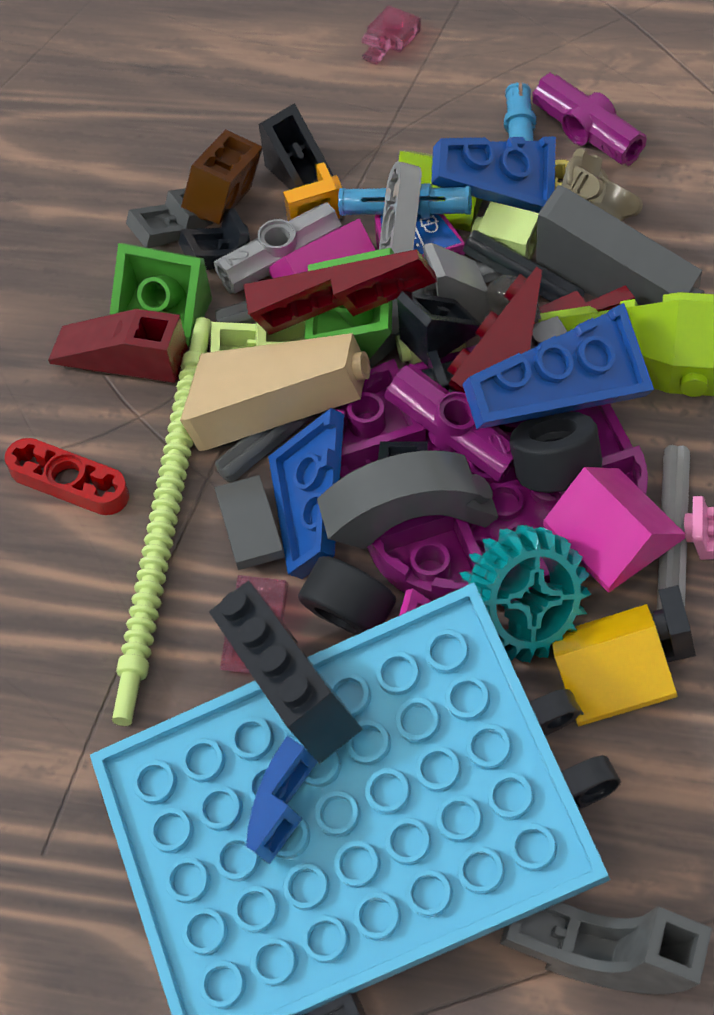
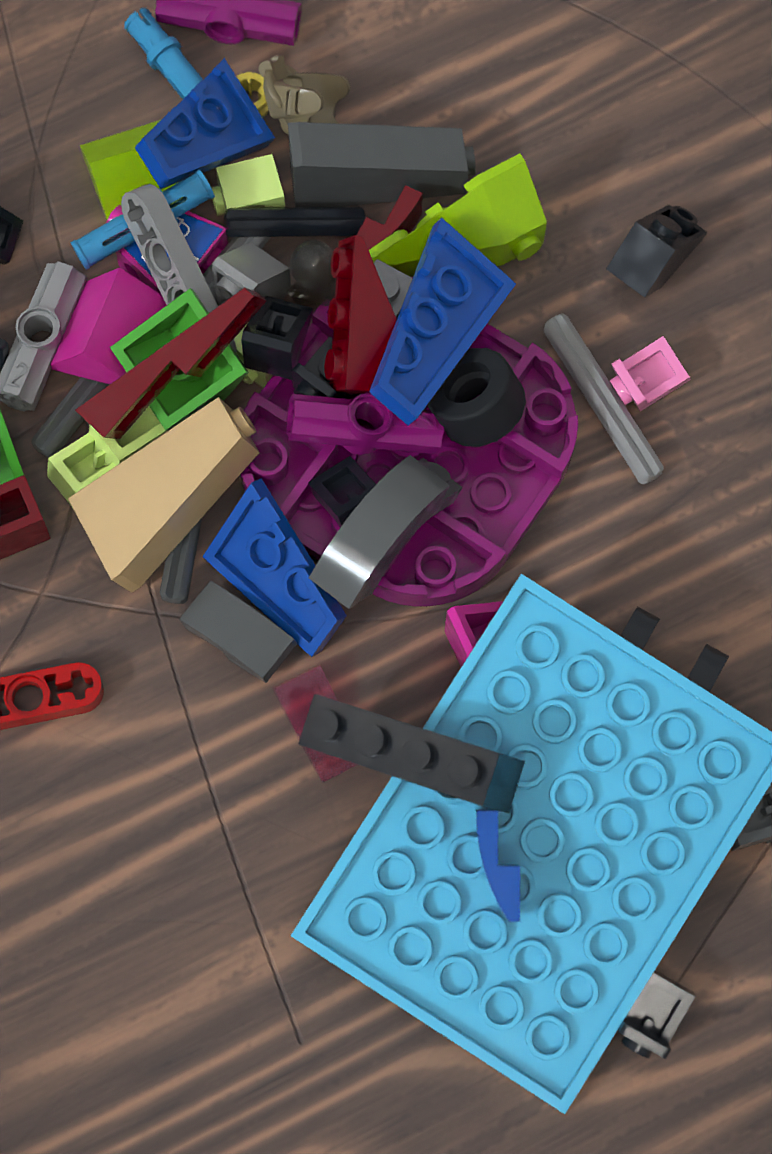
camera: 45 degrees left, 15 degrees up
yellowish green hose [112,317,211,726] -> none
light orange bracket [283,162,342,221] -> none
black tyre [298,556,396,635] -> none
teal gear [460,525,592,663] -> none
dark pink slope [543,467,686,593] -> none
yellow slope [552,604,678,727] -> none
black bracket [651,585,696,663] -> none

